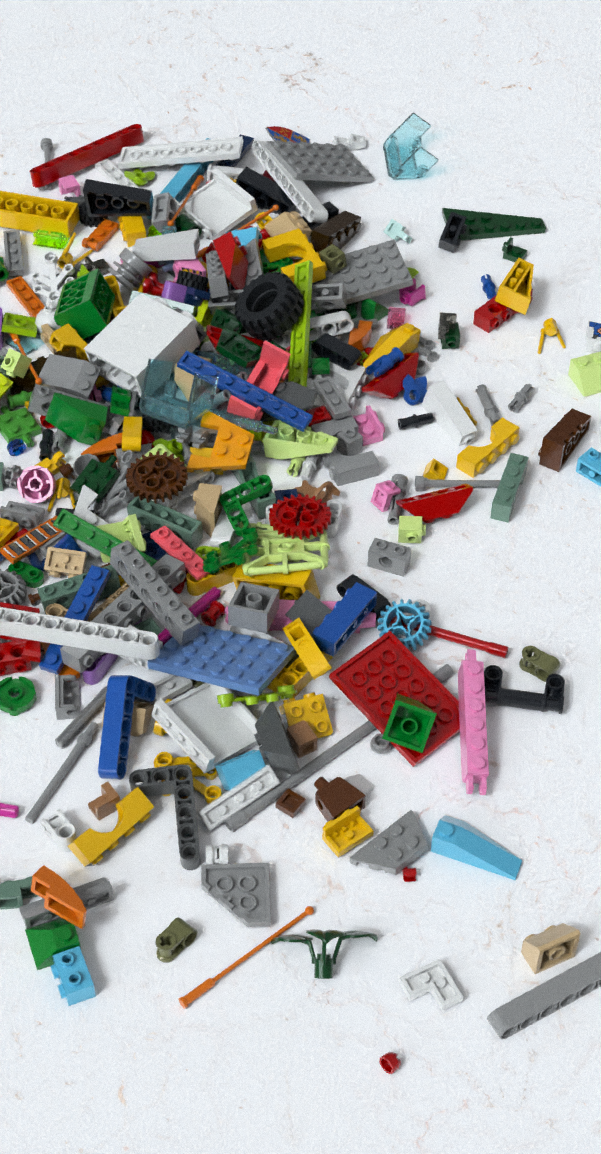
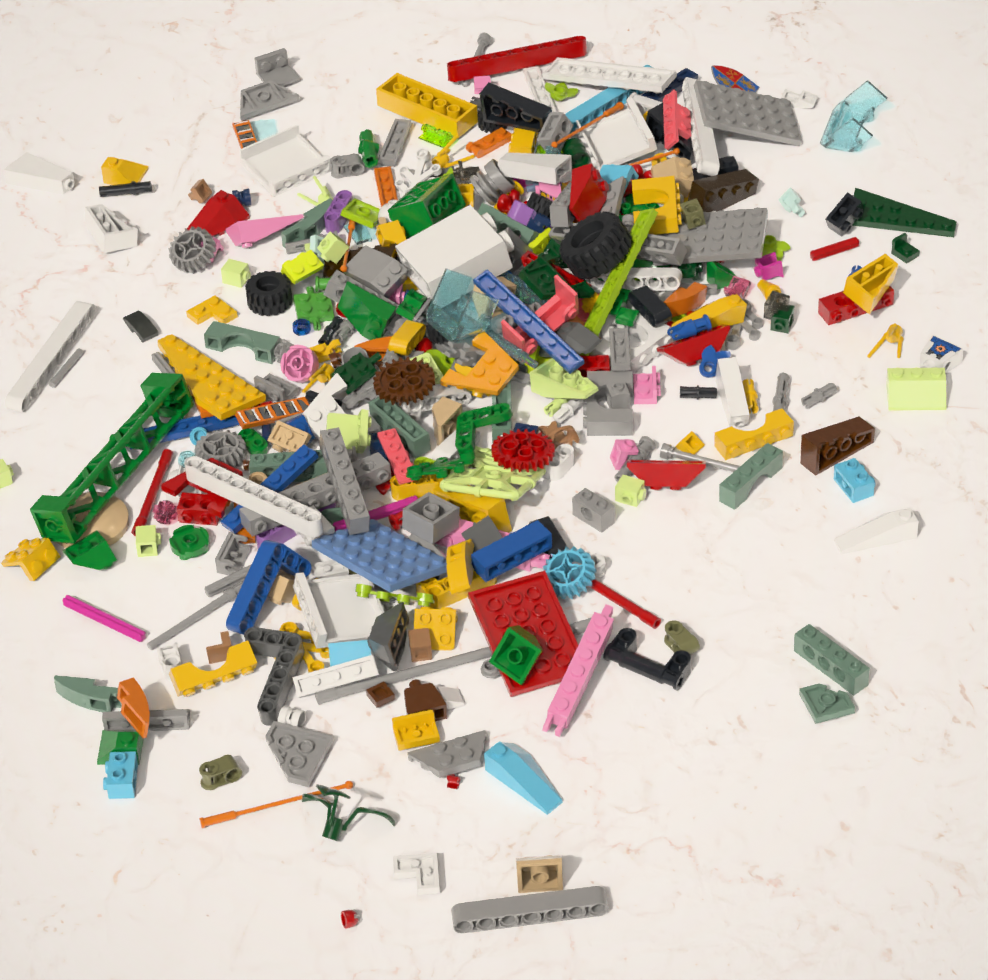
camera: 25 degrees right, 5 degrees down
green tile [53,509,157,567] -> none
none -> coral bracket [663,90,691,150]
none -> yellow cone [757,279,781,302]
none -> red axle [810,237,859,261]

